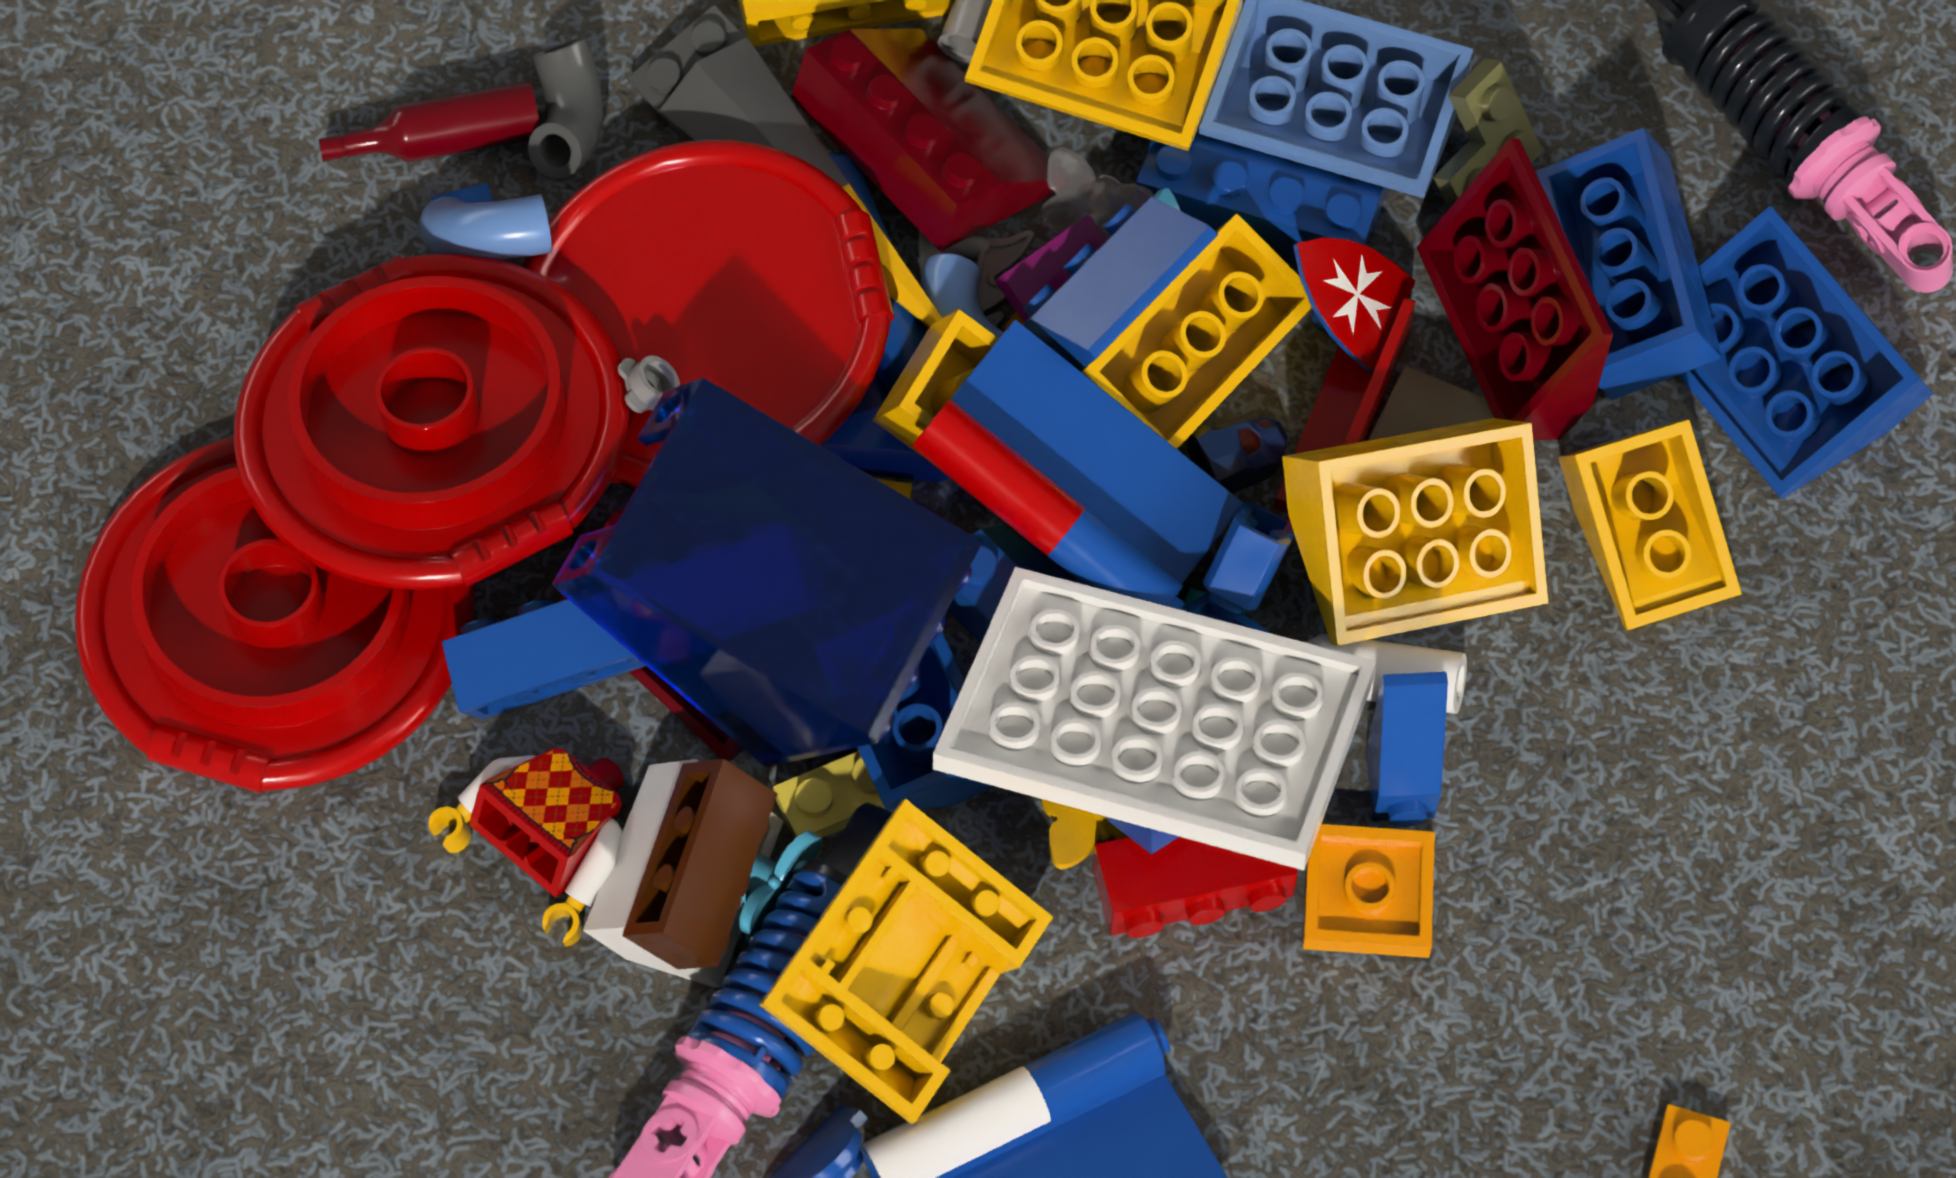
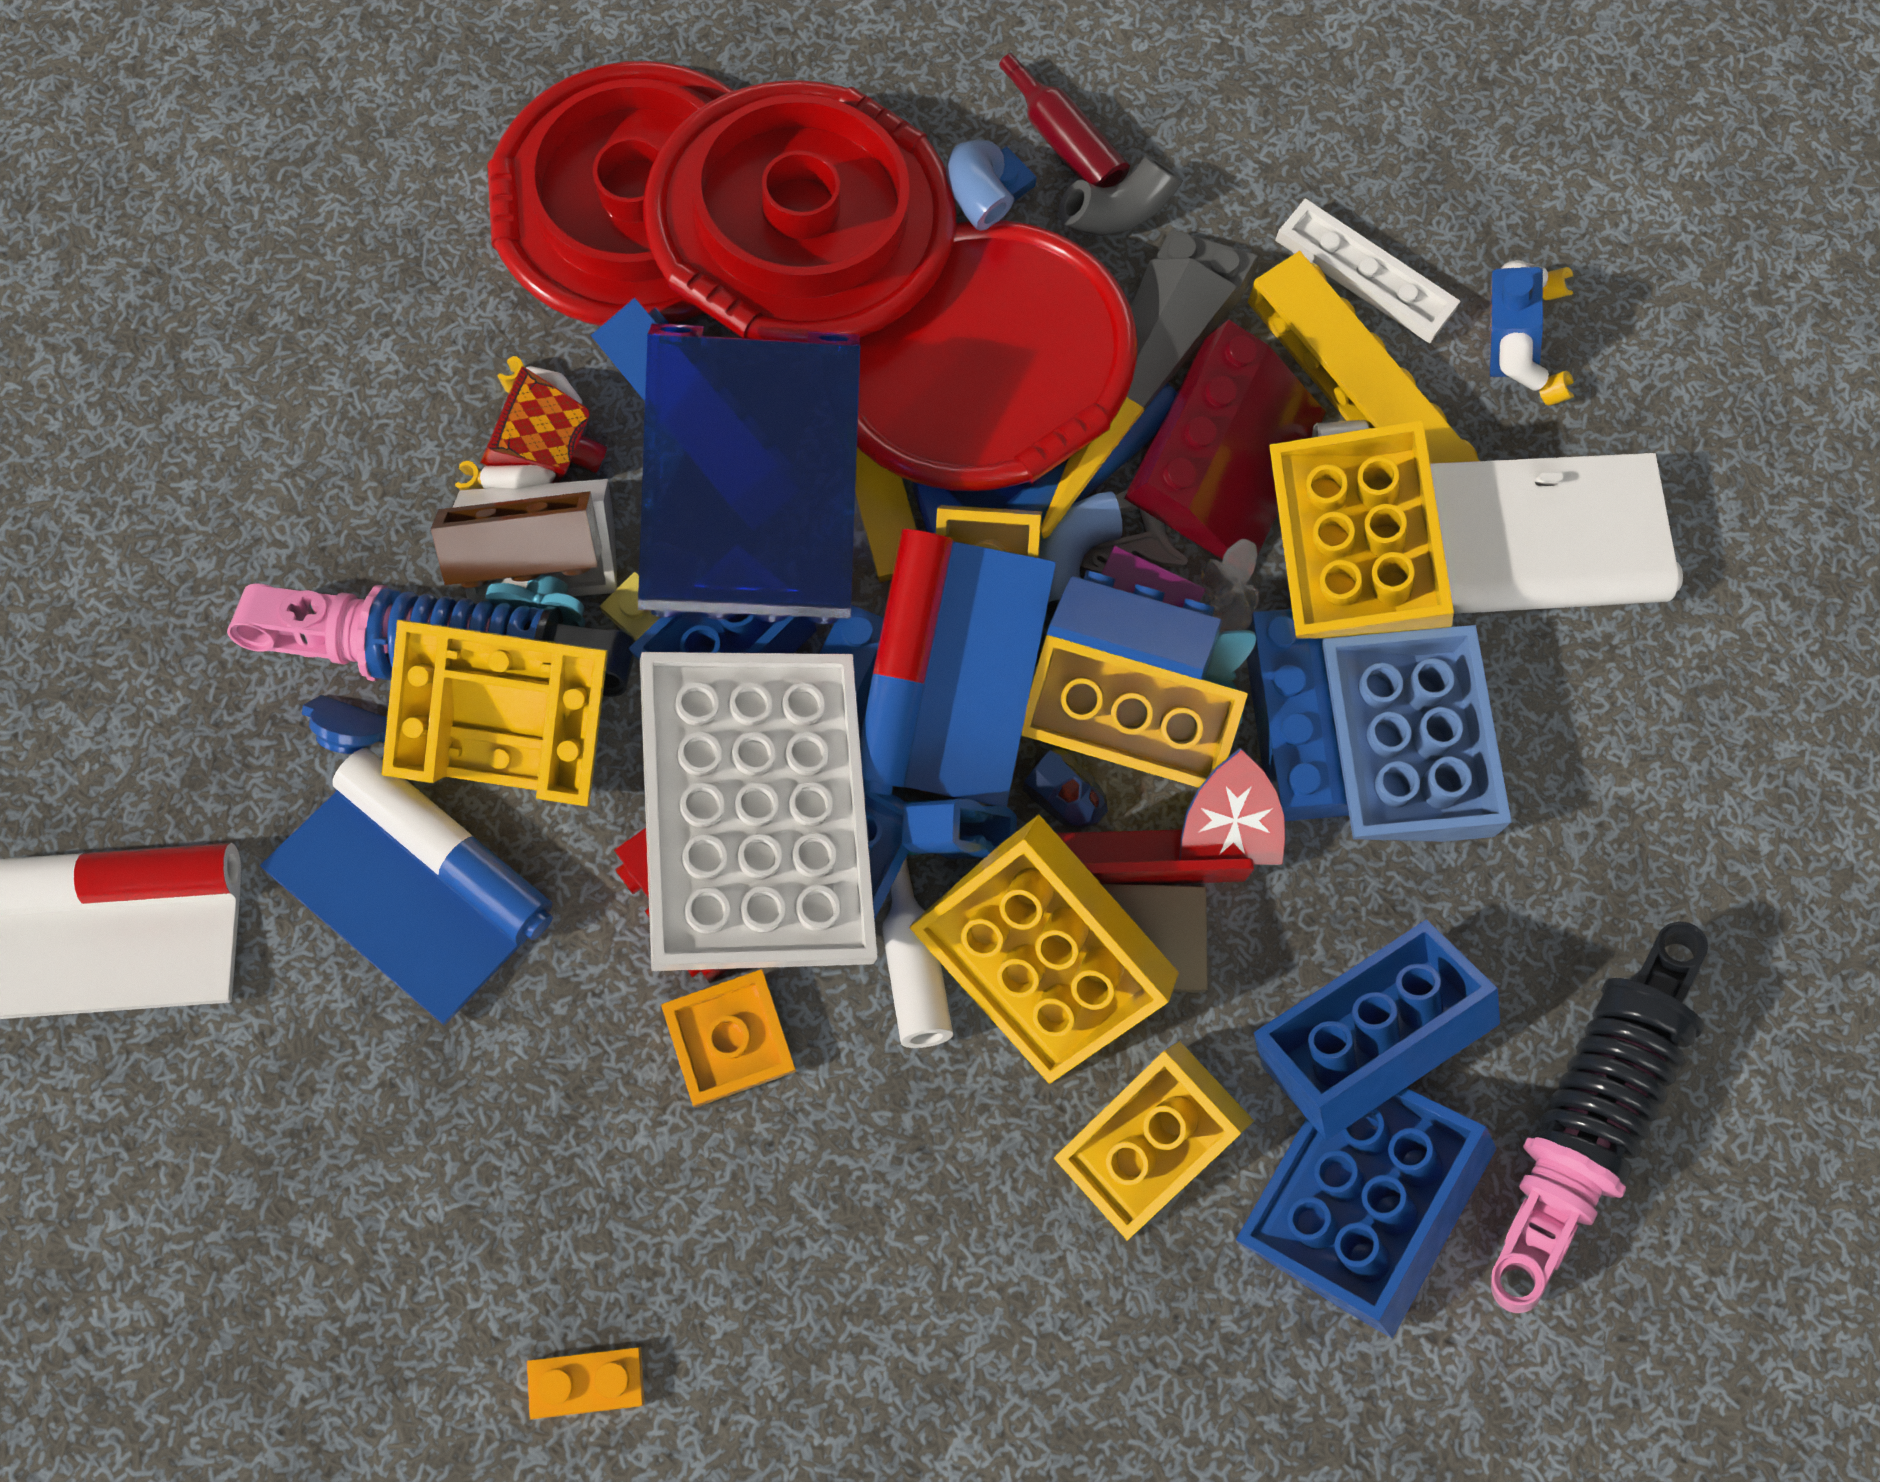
camera: 65 degrees right, 10 degrees up
light grey plate [618,355,680,417] -> none
blue slope [1366,672,1448,827] -> none
dark red slope [1416,138,1613,441] -> none
olive plate [1433,58,1543,209] -> none

